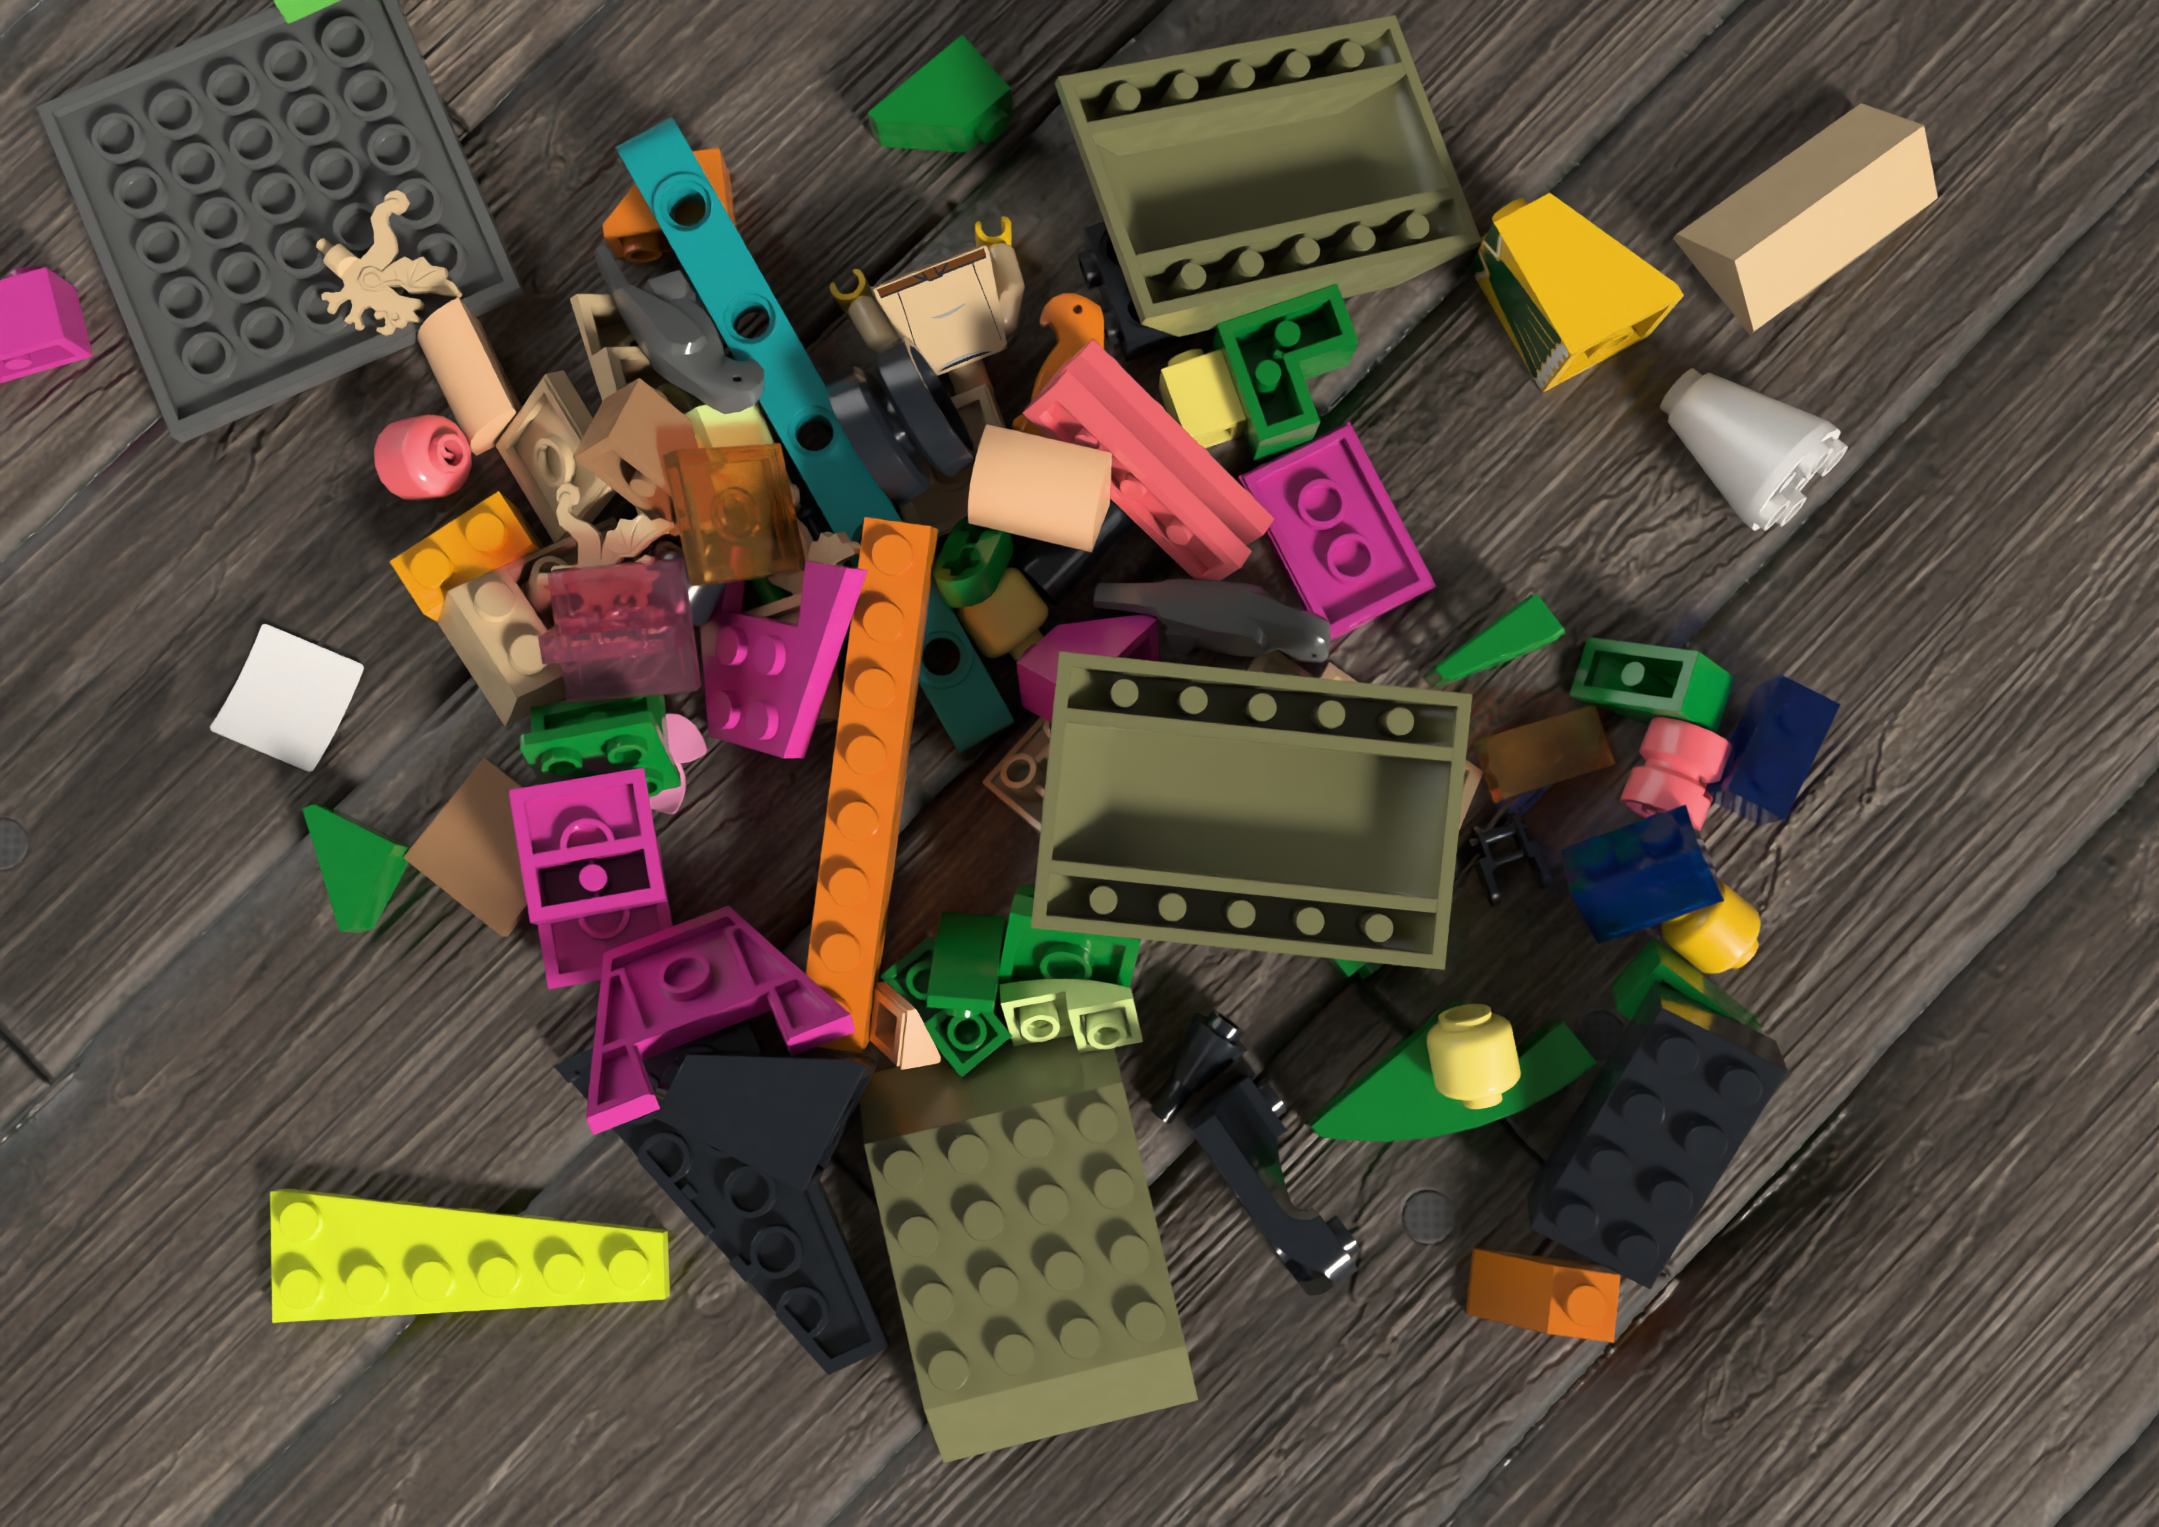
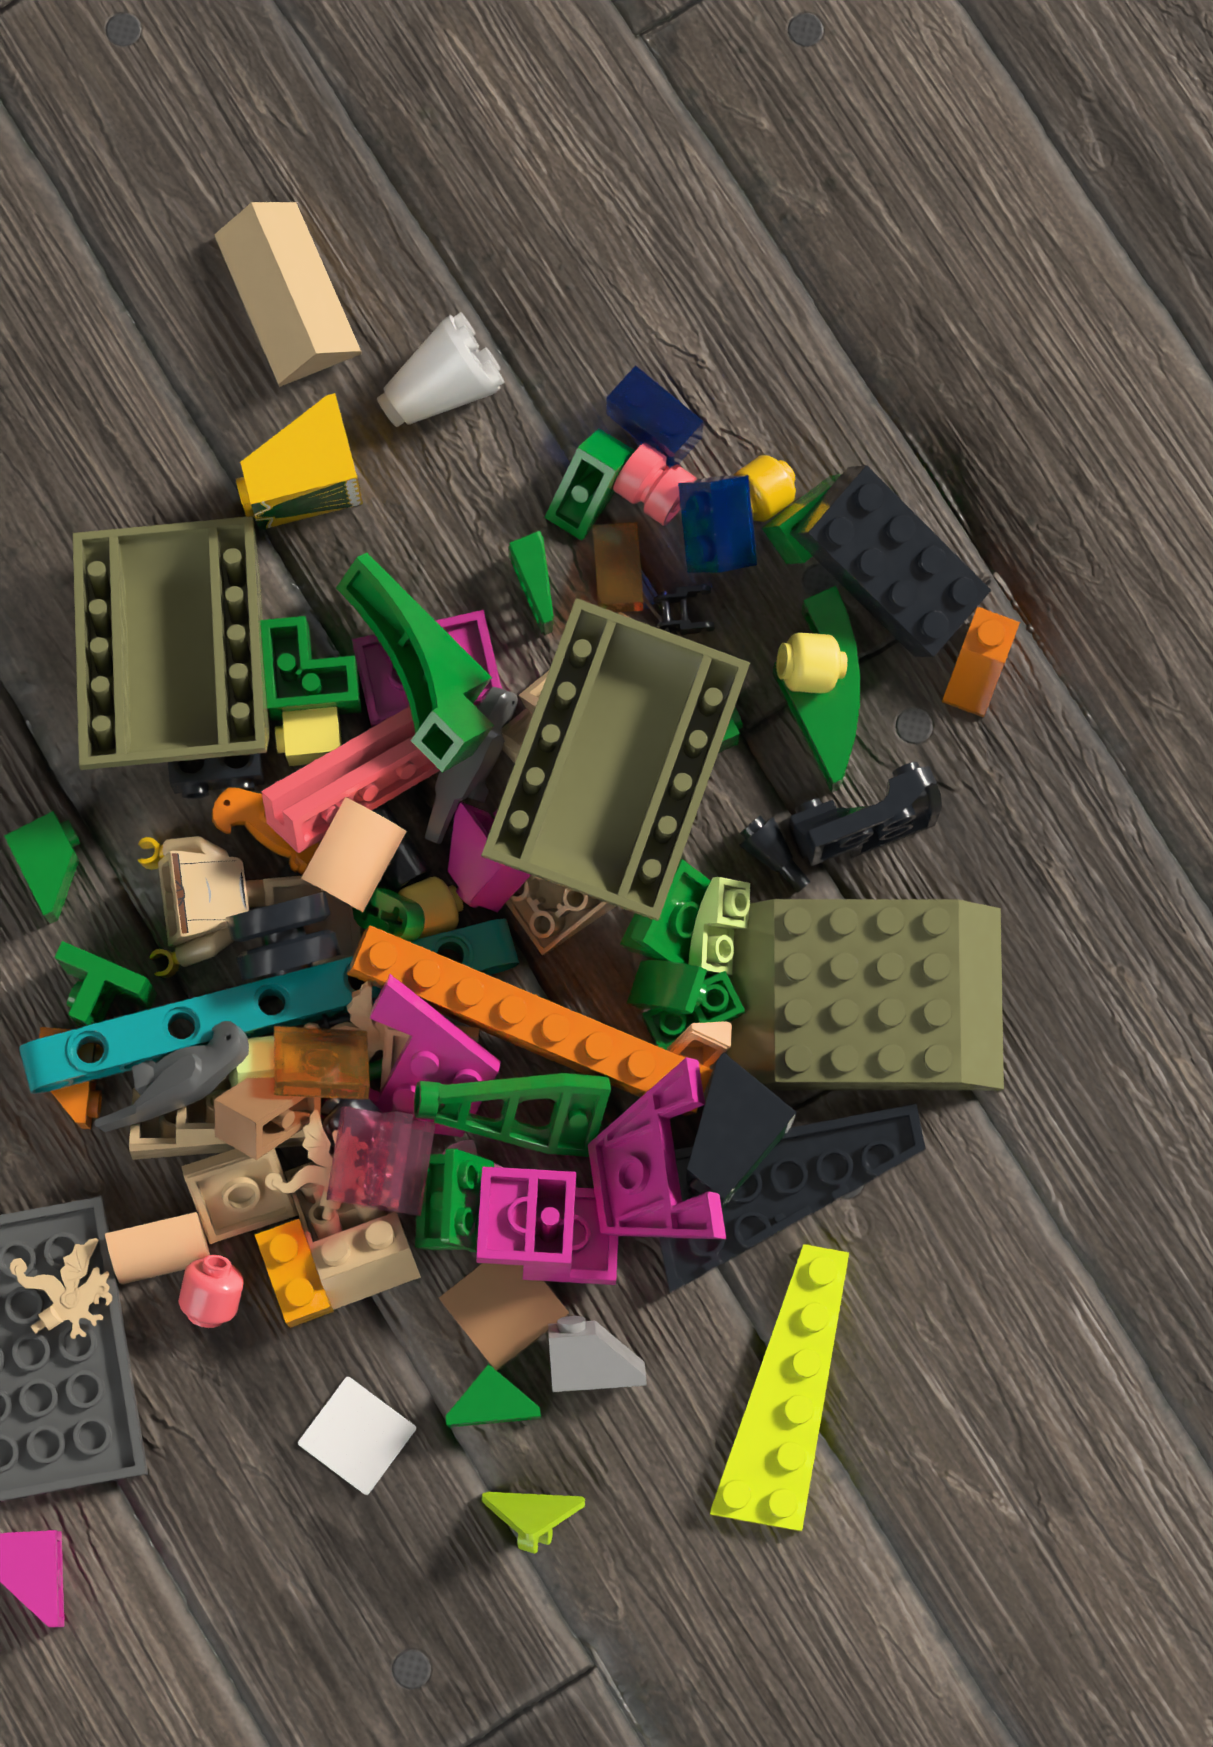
camera: 75 degrees left, 5 degrees down
none -> green bracket [54,941,157,1028]
none -> green arch [336,553,495,773]
none -> green plate [414,1073,611,1157]
none -> lime piece [482,1492,585,1554]
none -> light grey slope [548,1316,647,1392]

